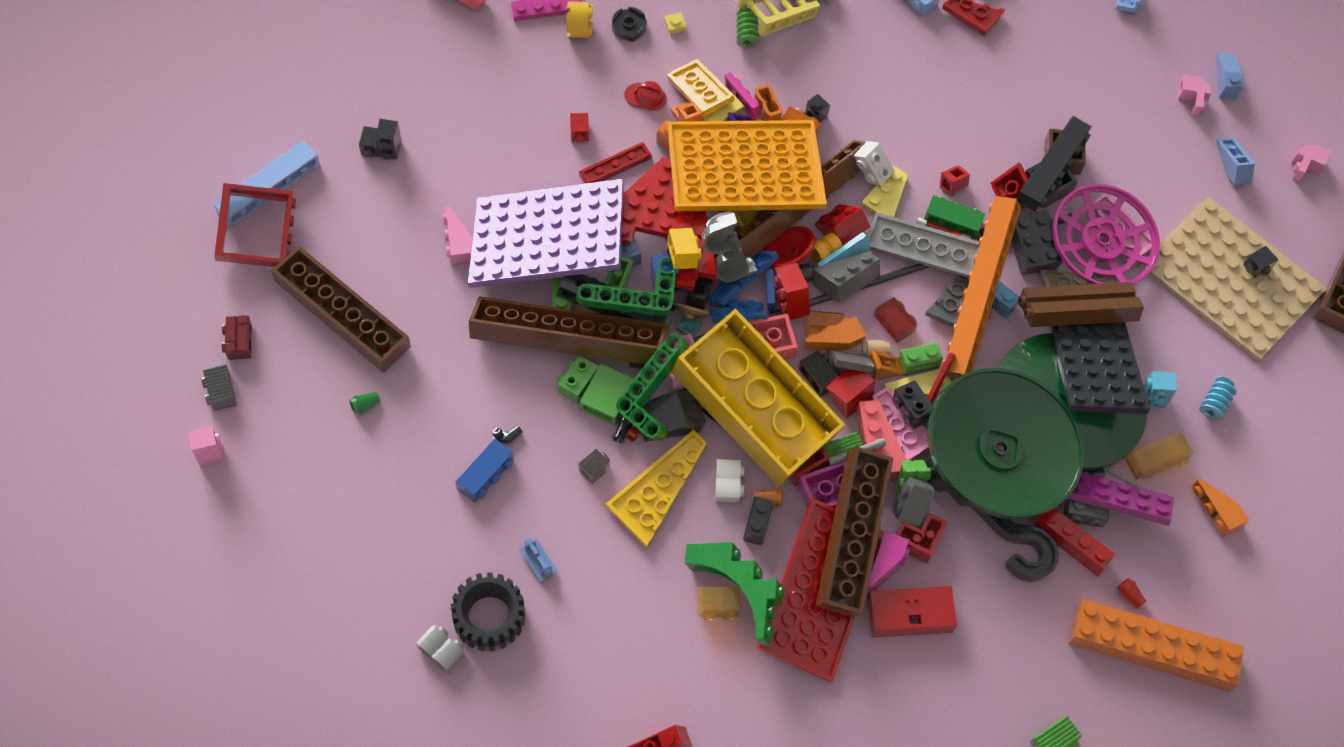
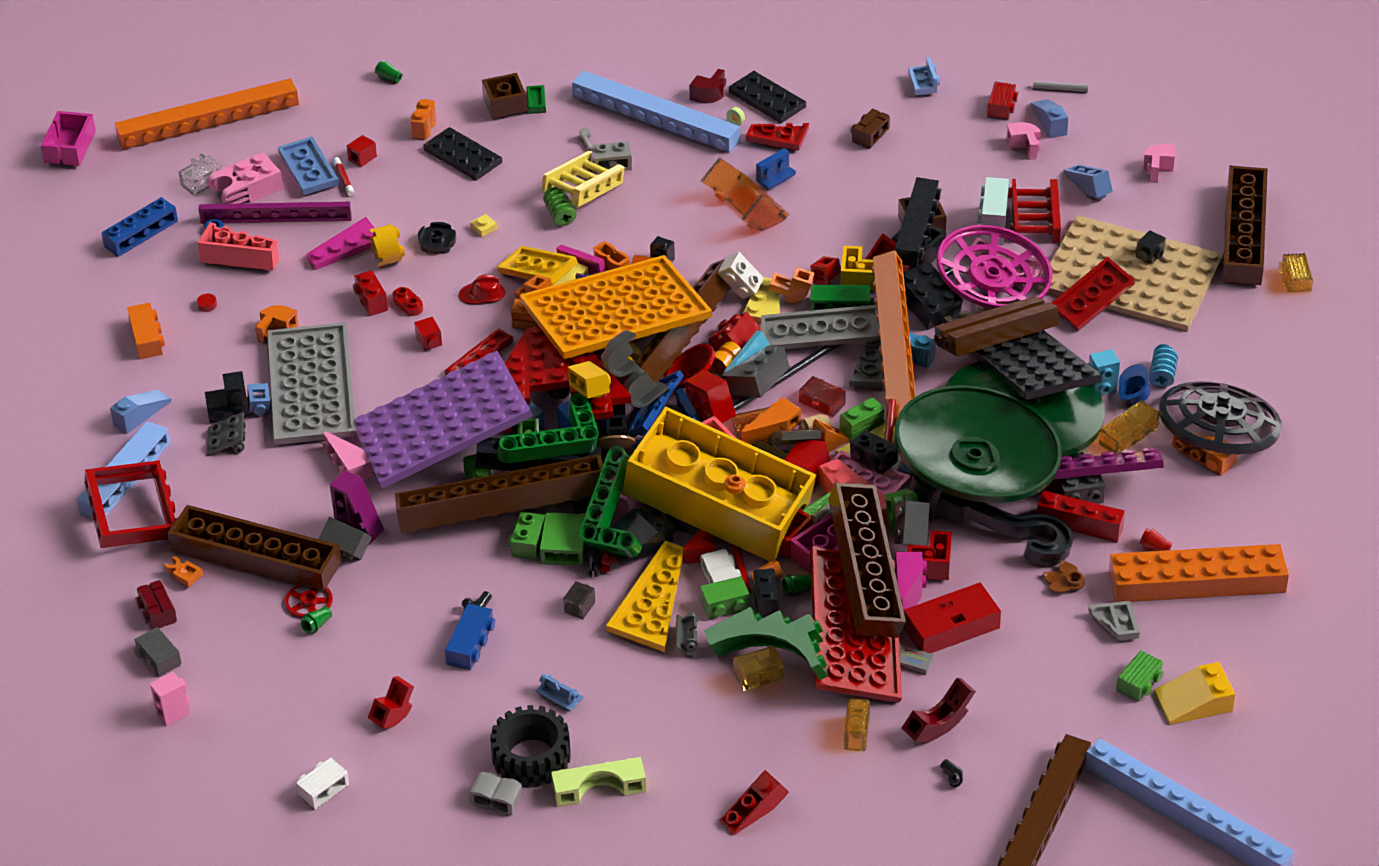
camera: 15 degrees left, 20 degrees down
none -> medium blue slope [110,390,172,434]
none -> orange brick [127,302,165,360]
none -> orange plate [164,556,203,587]
none -> red tile [197,293,217,311]
none -> dark grey hinge [207,412,246,456]
none -> medium blue brick [247,383,270,415]
none -> orange brick [255,305,299,343]
none -> light grey plate [268,322,356,445]
none -> red wheel [285,585,333,618]
none -> white brick [295,758,349,809]
none -> dark grey brick [319,517,372,560]
none -> magenta wedge [330,470,384,545]
none -> red brick [353,270,388,316]
none -> red brick [367,676,414,729]
none -> red plate [393,287,423,316]
none -> yellowish green arch [551,757,647,807]
none -> dark grey hinge [676,612,698,658]
none -> red slope [683,529,716,564]
none -> clear orange windscreen [700,157,790,232]
none -> bright green brick [700,576,750,619]
none -> orange plate [724,475,746,494]
none -> red bar [730,543,752,594]
none -> blue bracket [756,148,796,190]
none -> orange brick [768,267,815,303]
none -> green cone [781,574,811,595]
none -> yellow brick [841,245,875,290]
none -> clear yellow brick [844,698,870,751]
none -> reddish brown brick [851,108,890,149]
none -> light grey tile [899,644,934,675]
none -> dark red arch [901,677,976,743]
none -> light aqua brick [978,177,1009,245]
none -> red brick [987,81,1019,119]
none -> red fence [1008,179,1061,243]
none -> light grey bar [1033,81,1088,92]
none -> dark orange plate [1043,560,1085,593]
none -> red plate [1051,256,1135,331]
none -> light grey wing [1088,601,1140,641]
none -> blue piece [1118,364,1151,407]
none -> black dish [1159,381,1282,455]

